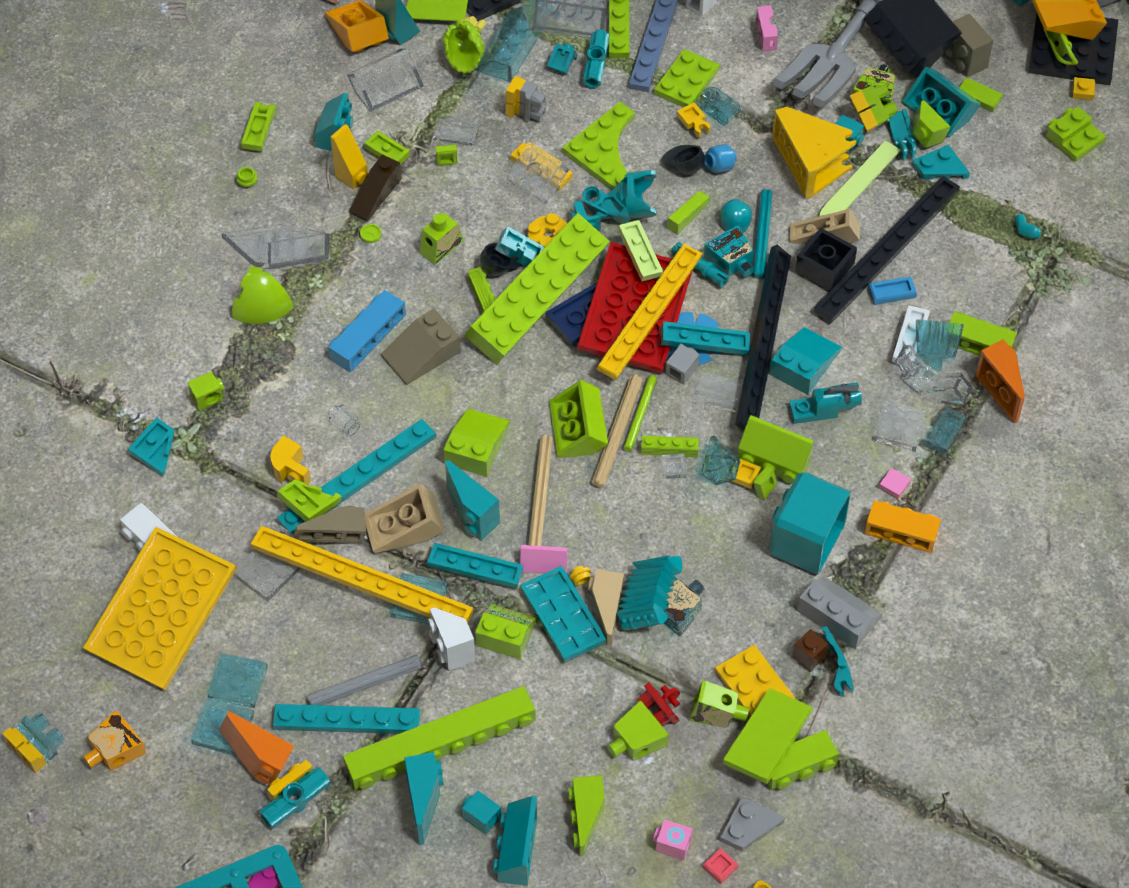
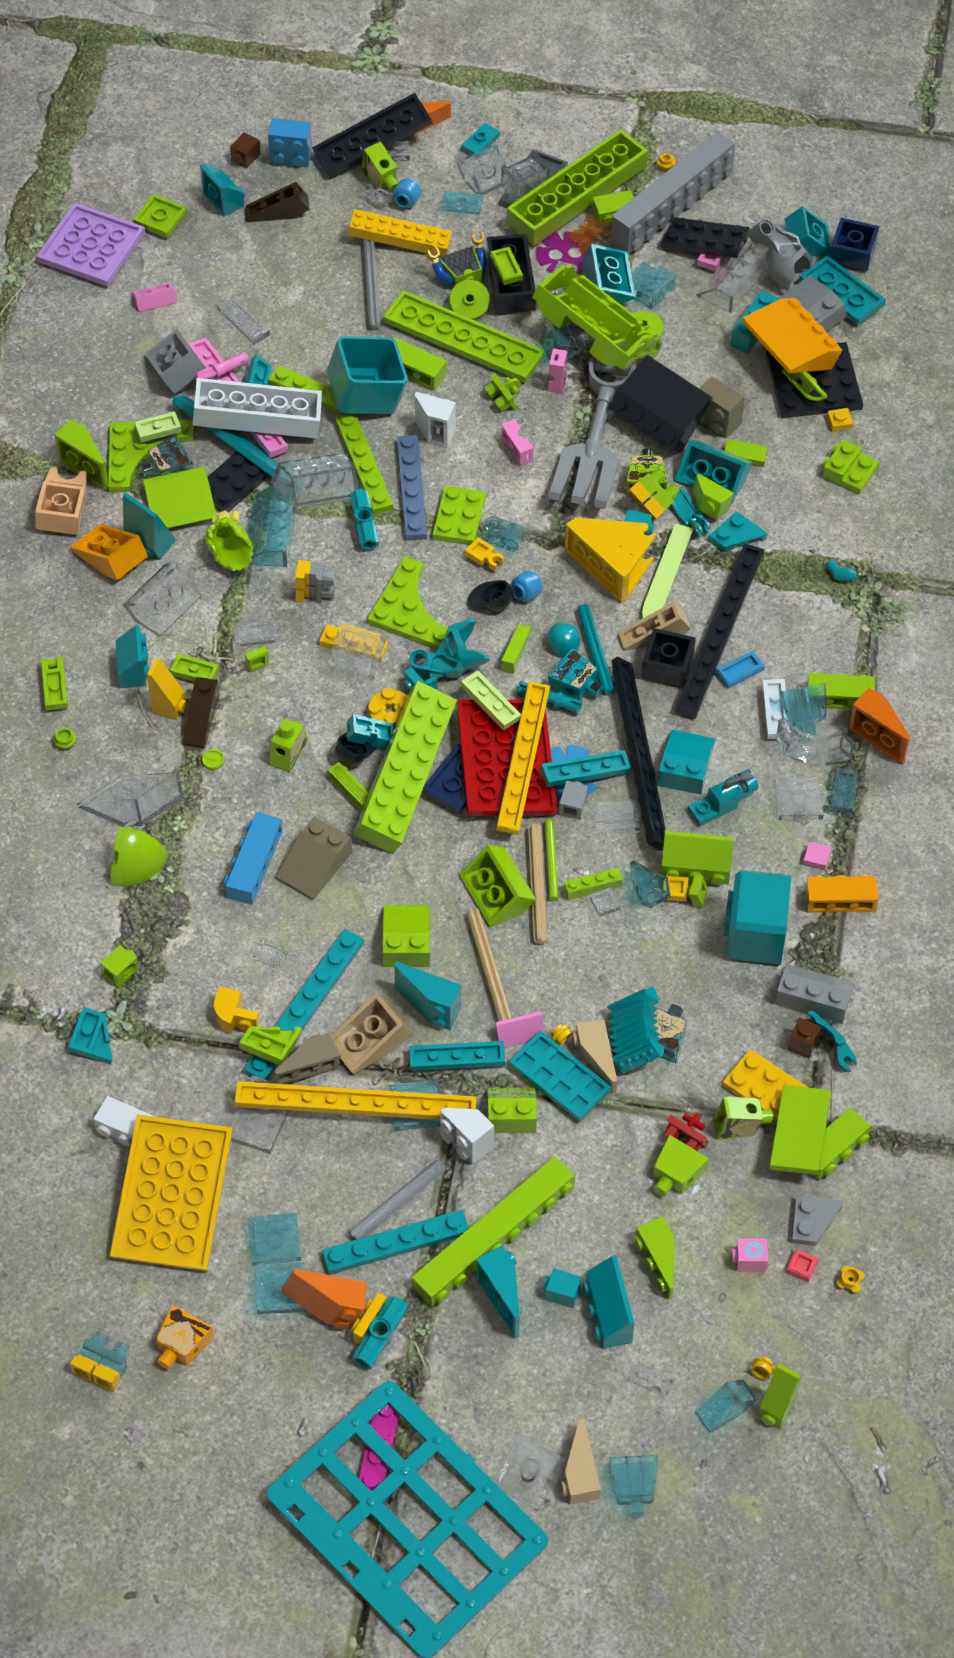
camera: 20 degrees left, 0 degrees up
teal bracket [547,43,578,74] -> none

